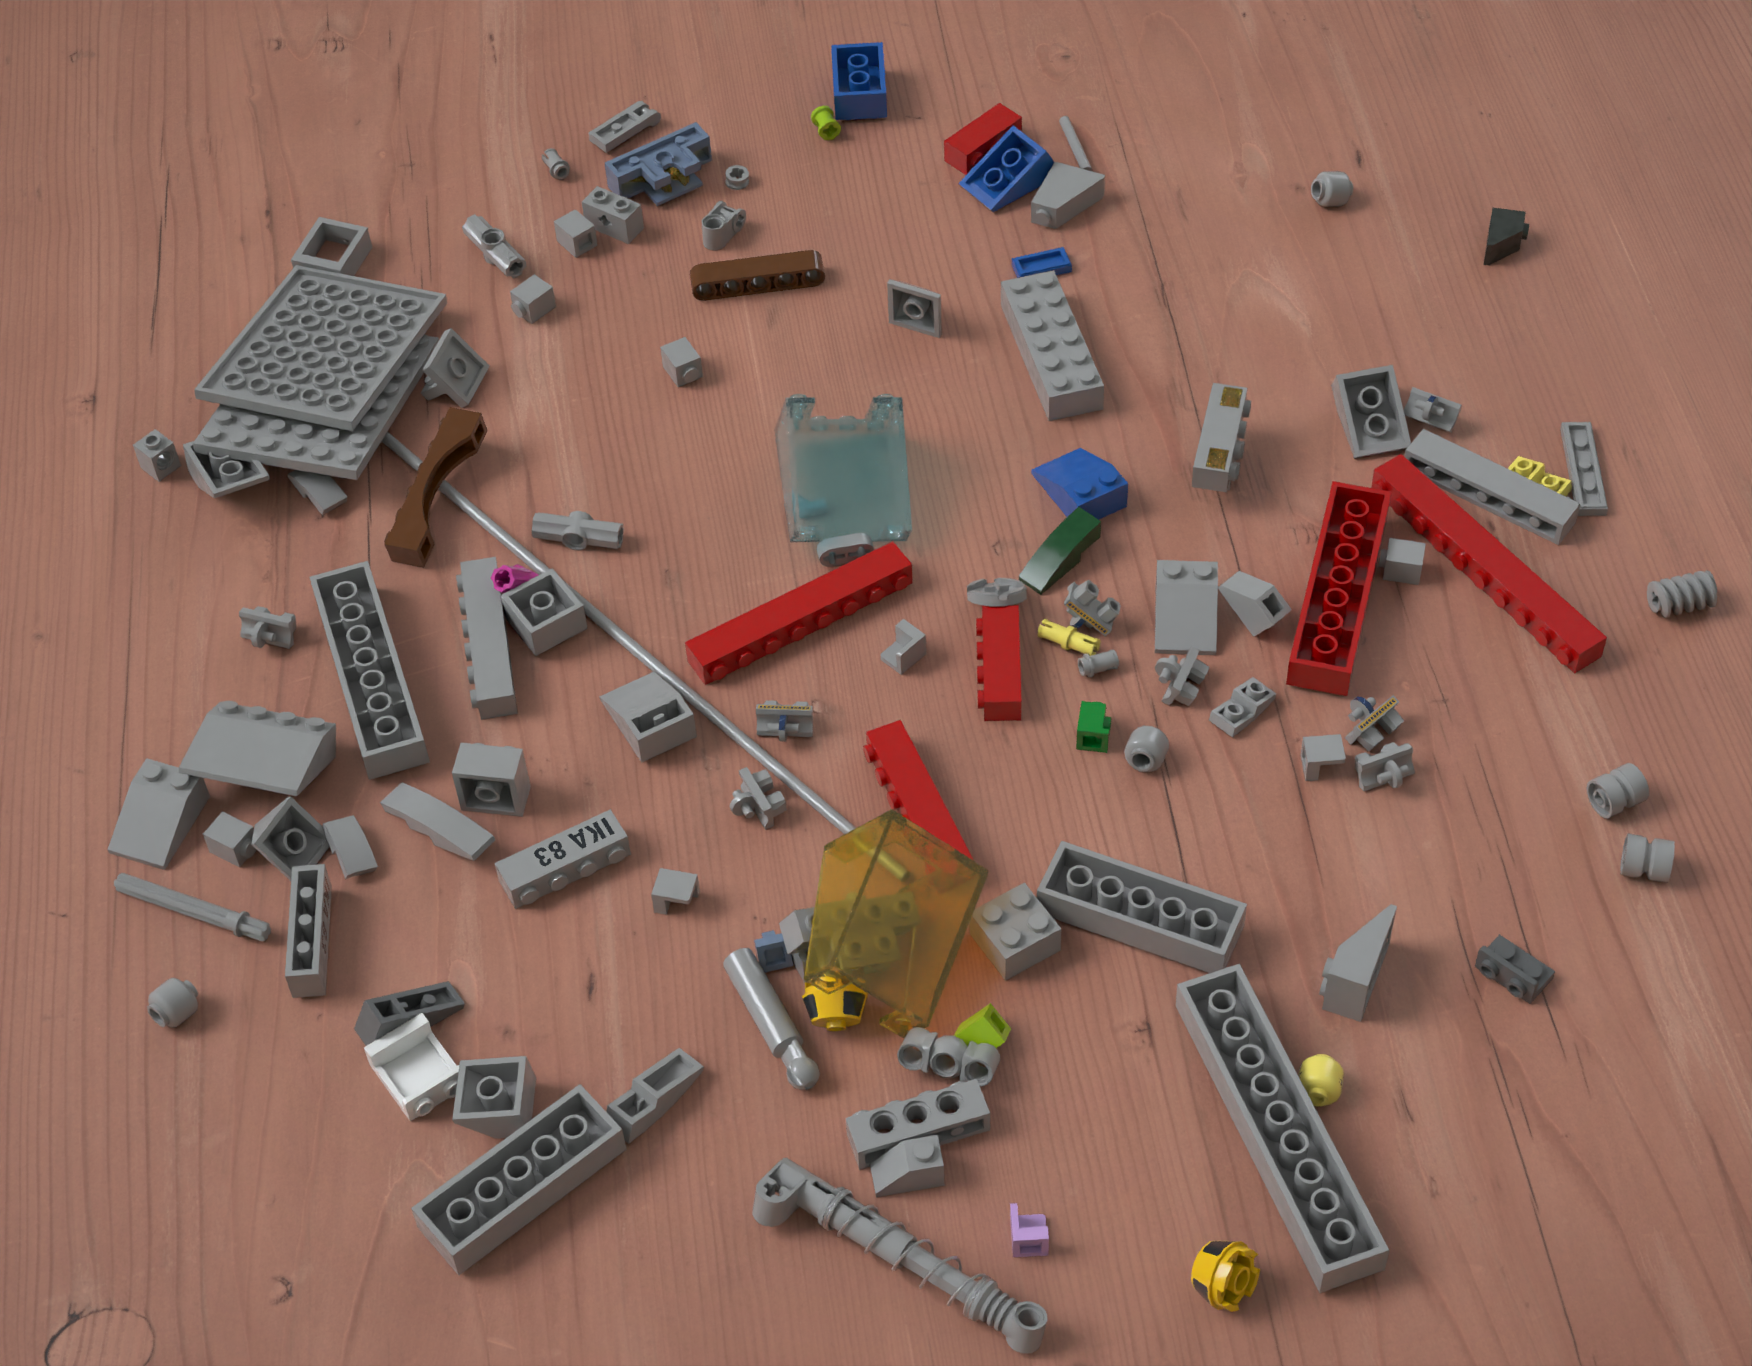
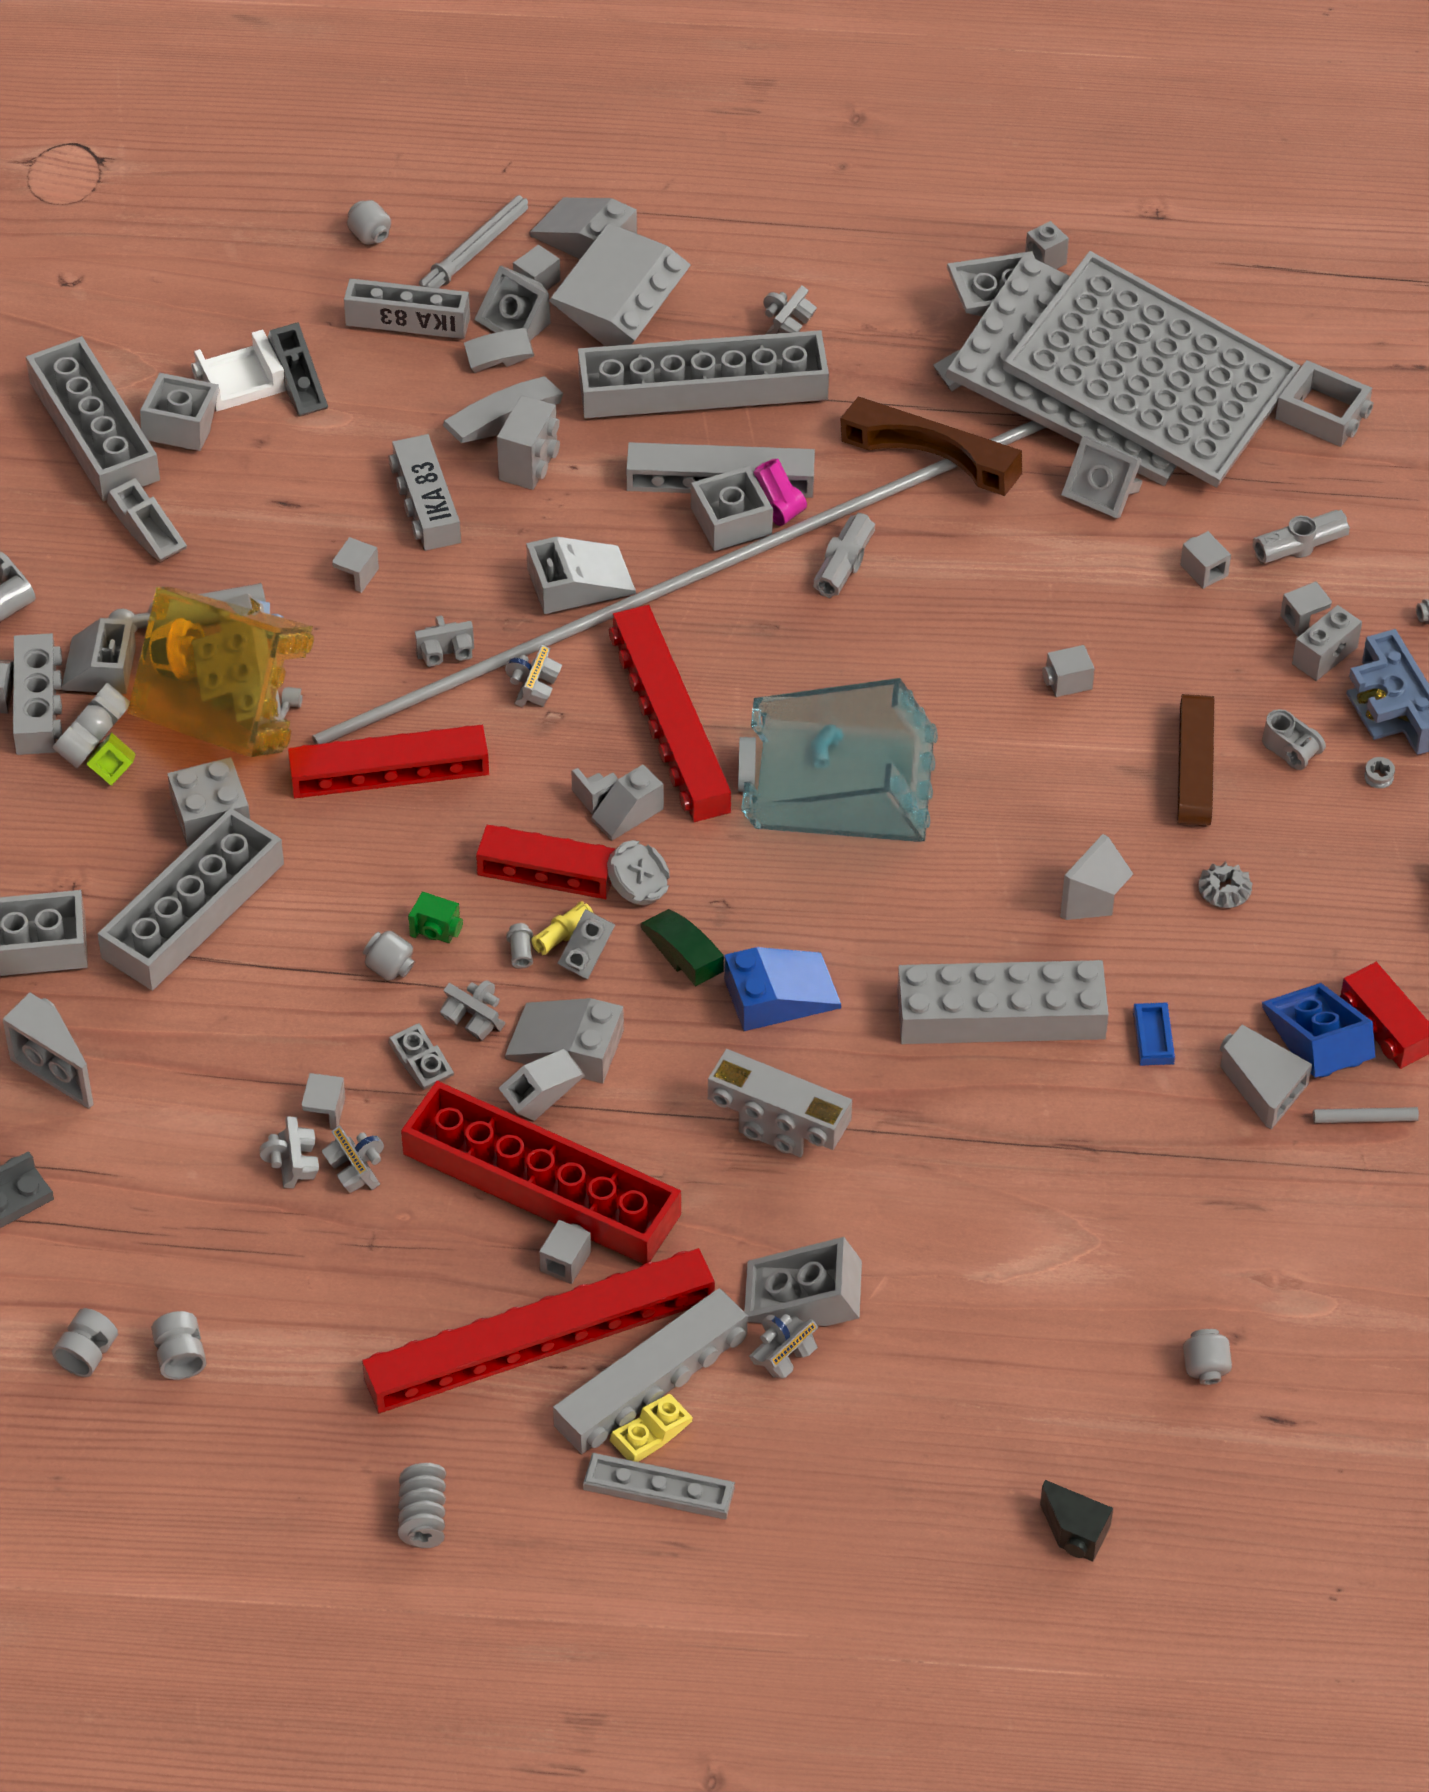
camera: 100 degrees right, 0 degrees up
none -> light grey slope [62,618,136,694]
none -> light grey slope [591,765,664,841]
none -> light grey gear [1198,861,1253,908]

